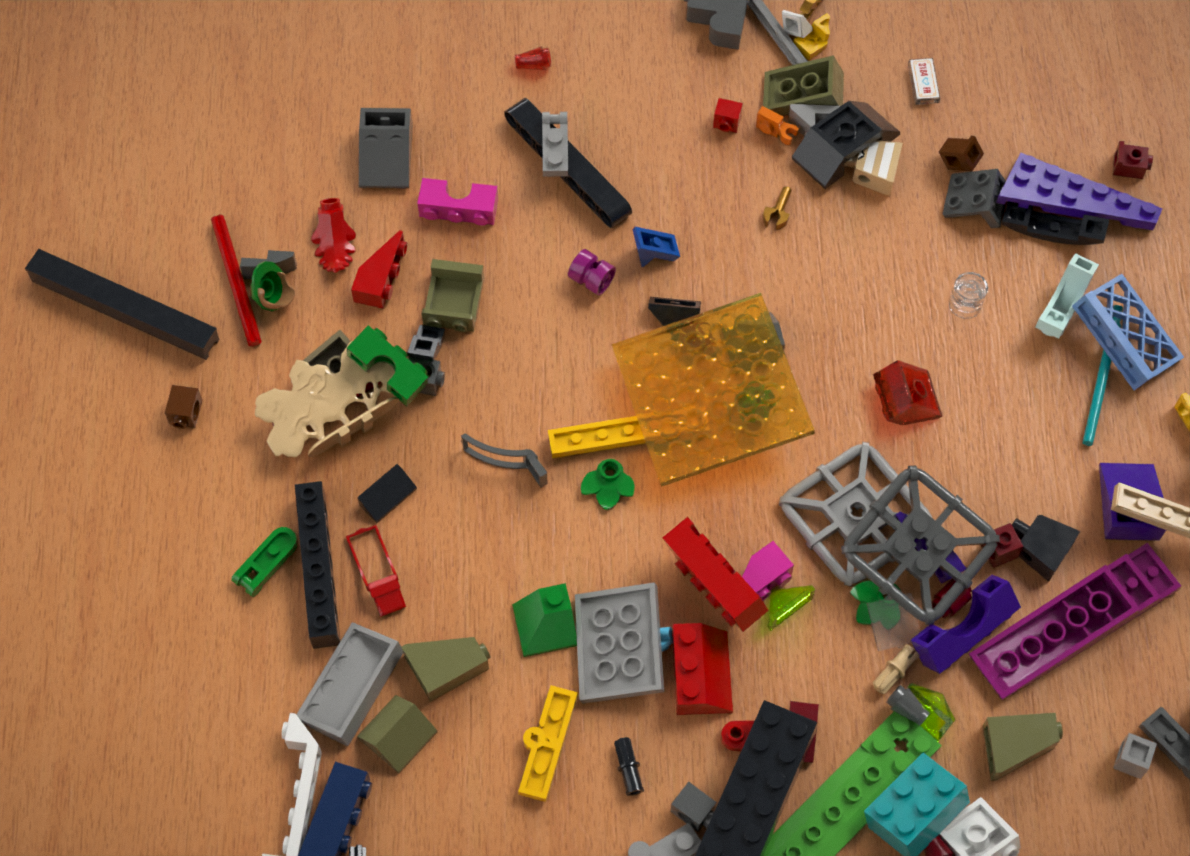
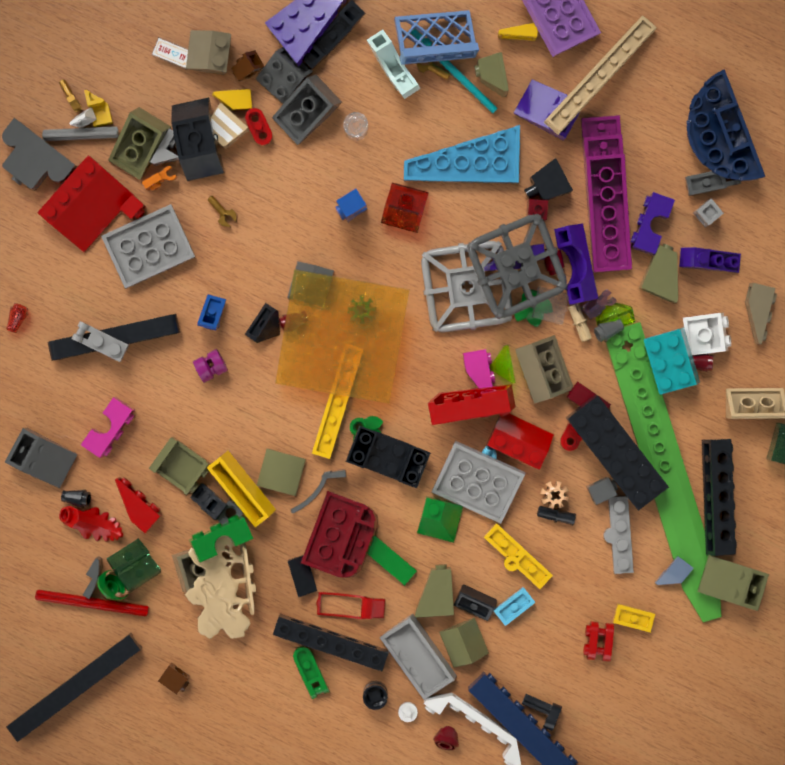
camera: 65 degrees left, 25 degrees up
none -> red slope [37,155,135,253]
none -> black cone [61,489,91,508]
none -> light grey plate [101,204,196,289]
none -> clear green slope [107,538,161,593]
none -> dark tan slope [186,30,231,75]
none -> yellow brick [207,451,276,527]
none -> yellow slope [212,89,252,110]
none -> red plate [245,108,273,146]
none -> olive slope [257,449,306,496]
none -> dark grey slope [272,75,342,145]
none -> dark red plate [301,491,378,578]
none -> blue arch [335,189,367,222]
none -> black slope [345,425,431,488]
none -> black wheel [363,680,388,710]
none -> green tile [368,535,417,586]
none -> white tile [398,702,418,722]
none -> dark azure wing [404,125,520,183]
none -> pearl gold bar [416,62,450,80]
none -> dark red cone [433,726,459,751]
none -> black slope [453,584,497,621]
none -> olive slope [474,52,509,97]
none -> medium azure plate [494,587,536,626]
none -> dark tan slope [515,335,573,404]
none -> light nougat piece [540,481,569,509]
none -> plate [581,289,617,319]
none -> dark purple arch [630,192,675,255]
none -> dark purple slope [679,247,741,273]

